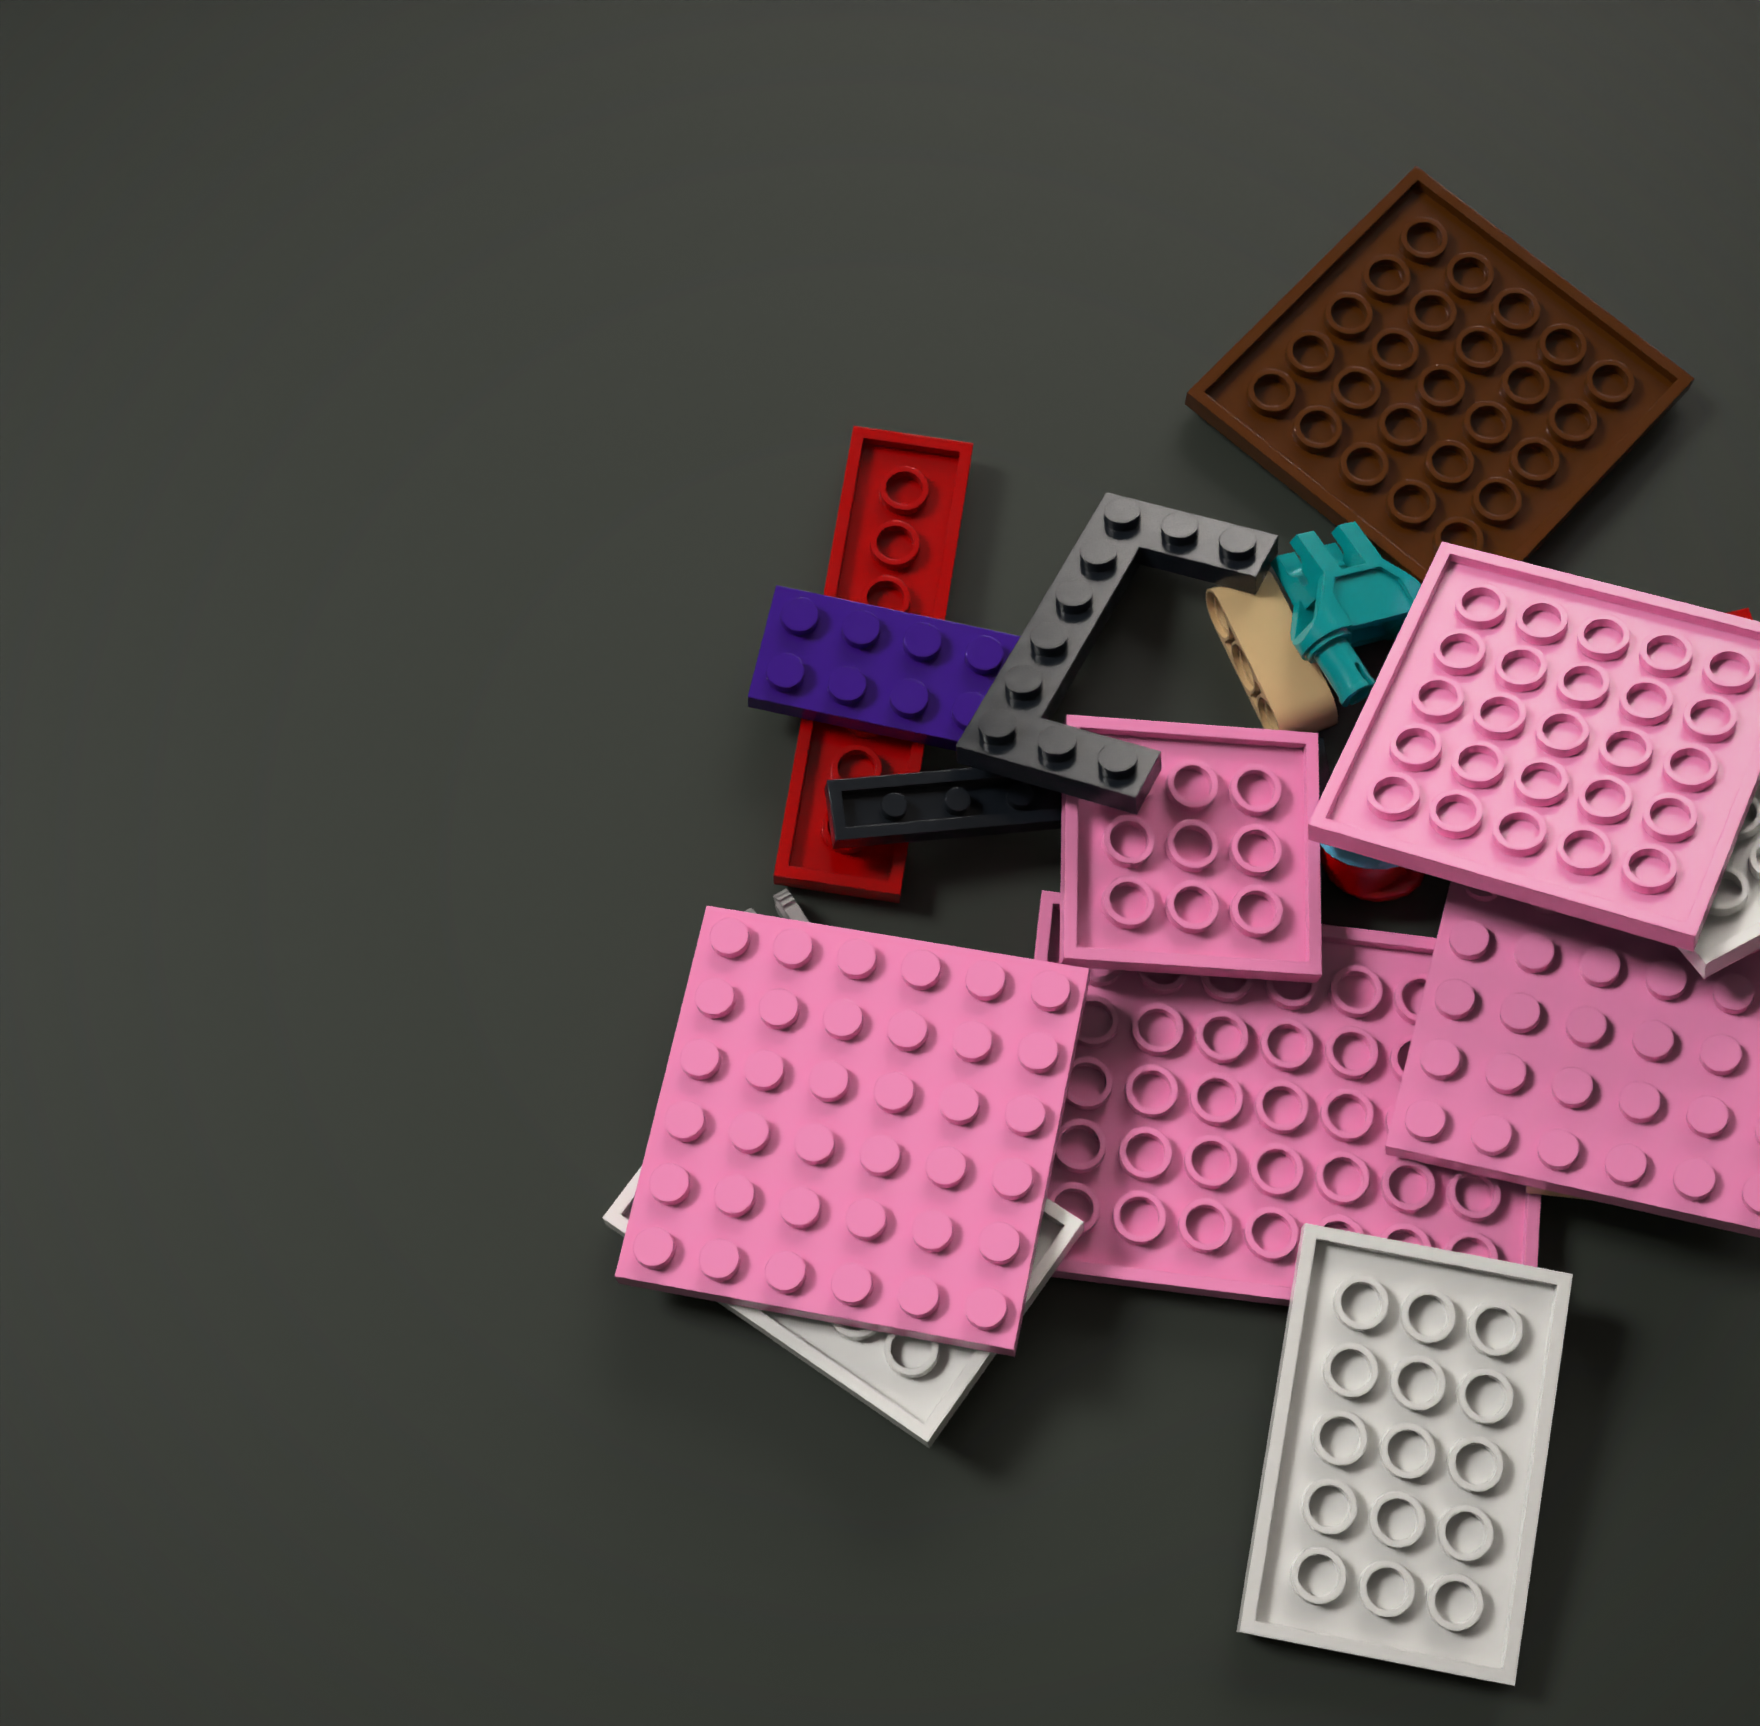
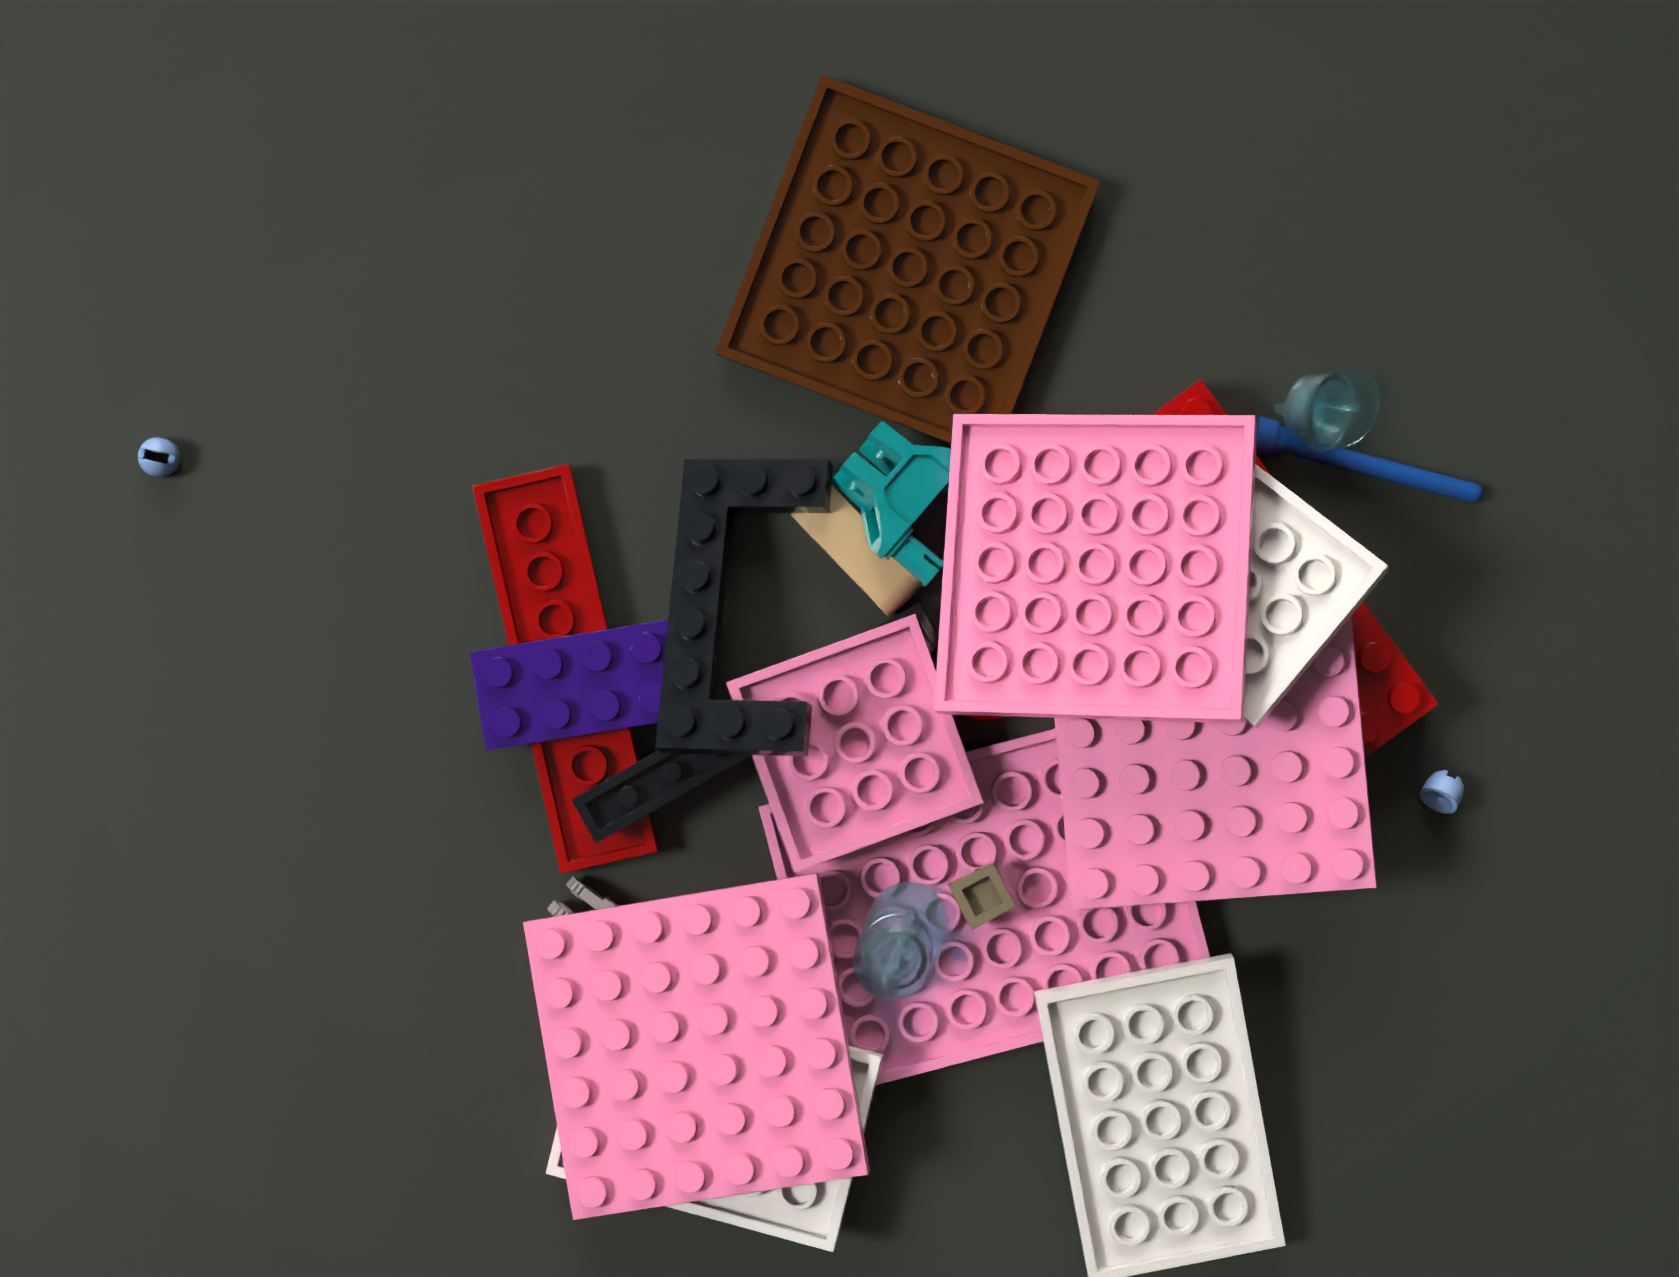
camera: 20 degrees left, 20 degrees up
none -> light blue hinge [138,437,180,478]
none -> clear light blue piece [853,882,947,1000]
none -> dark tan plate [948,861,1016,930]

